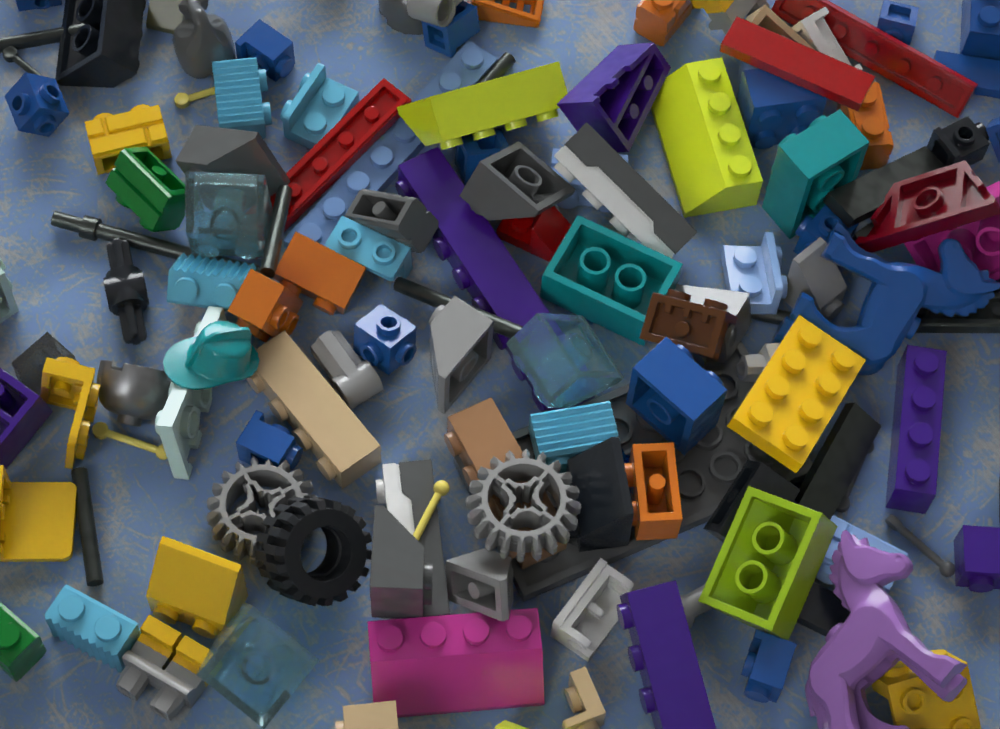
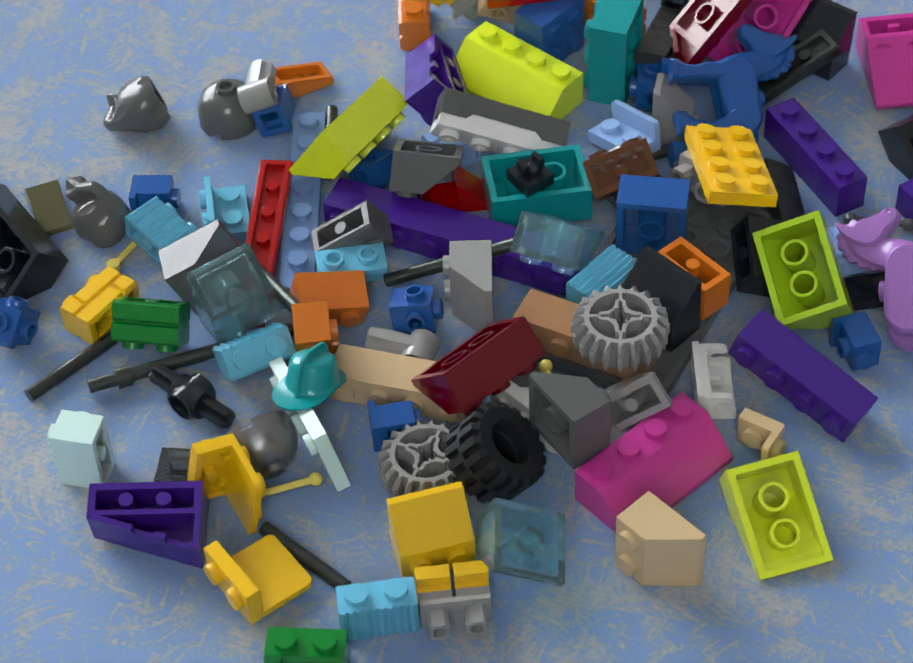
camera: 30 degrees left, 15 degrees down
none -> pearl dark grey bar [24,333,117,402]
none -> dark red slope [411,316,546,416]
none -> black tile [507,151,554,198]

